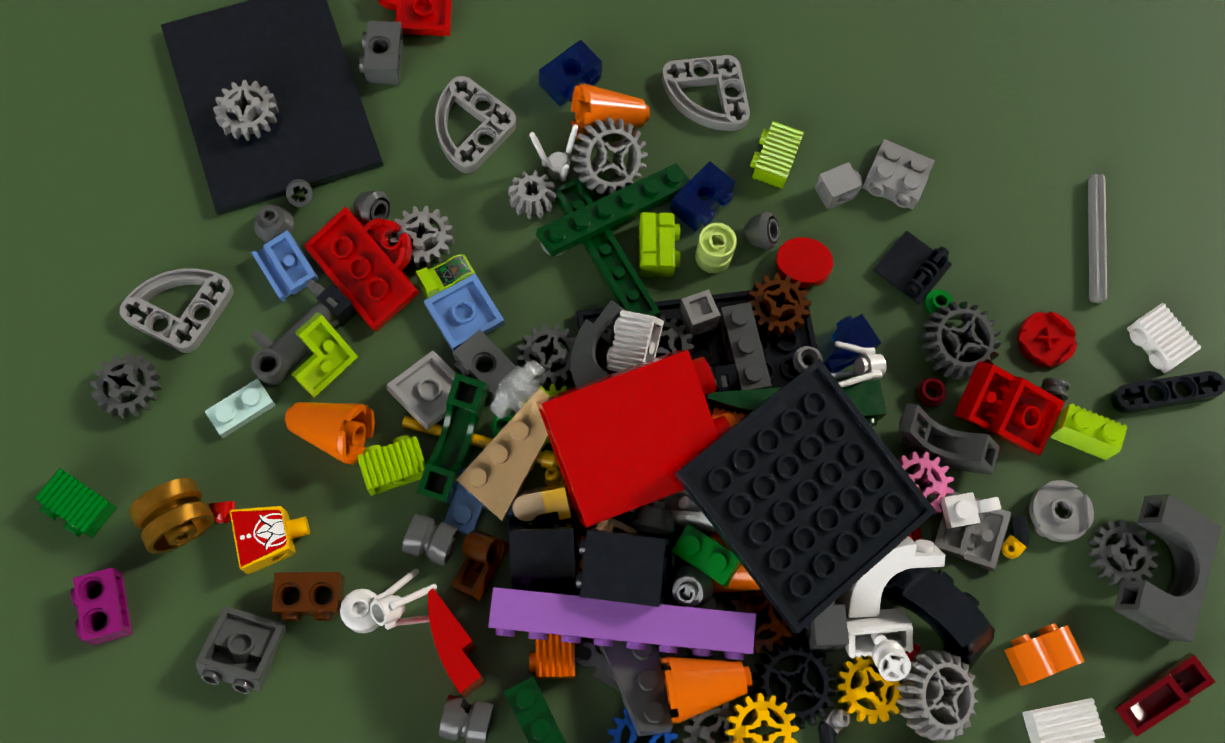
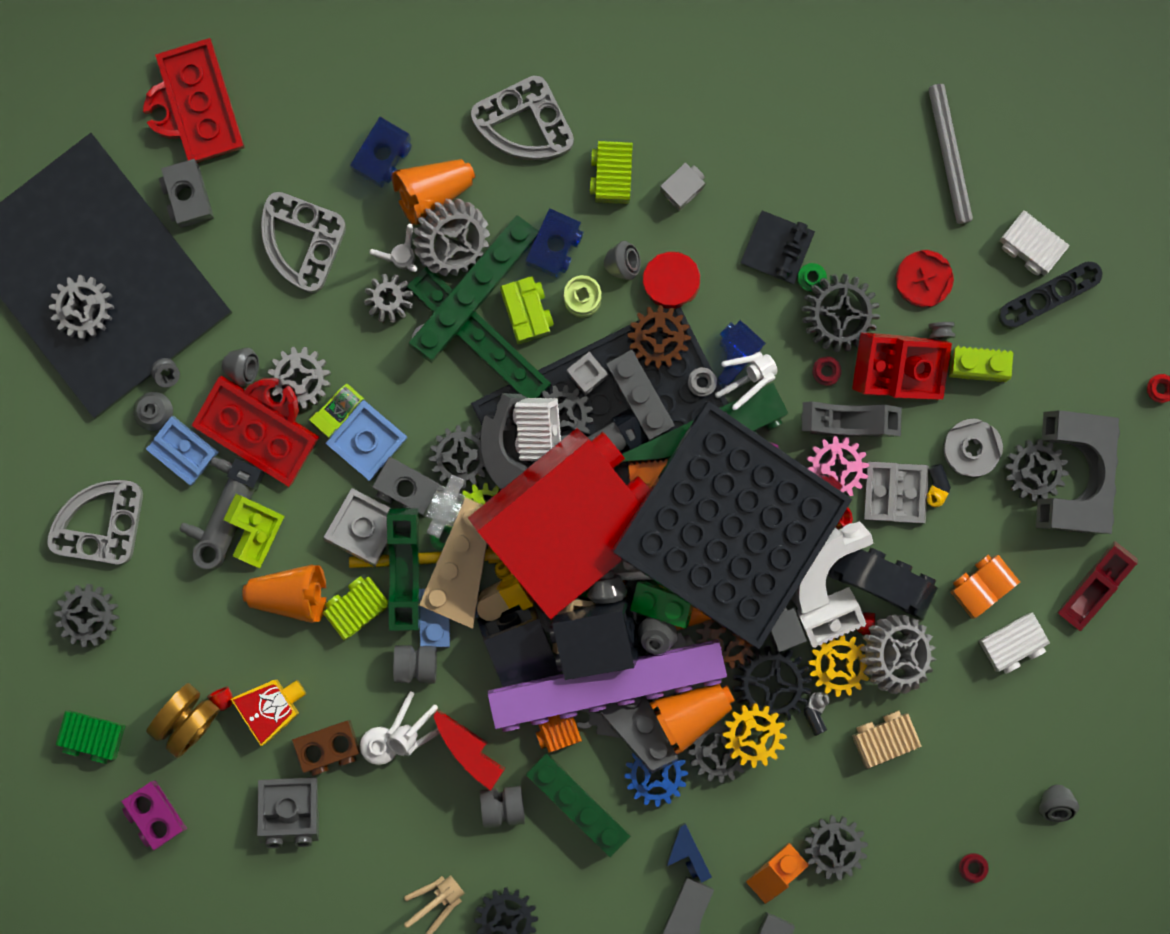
camera: 10 degrees left, 15 degrees up
light aqua plate [205,378,276,438] -> none
reddish brown plate [450,530,510,601] -> none
light grey plate [862,139,935,210] -> none
white wheel [872,640,911,681] -> none
white plate [940,492,1001,529] -> none

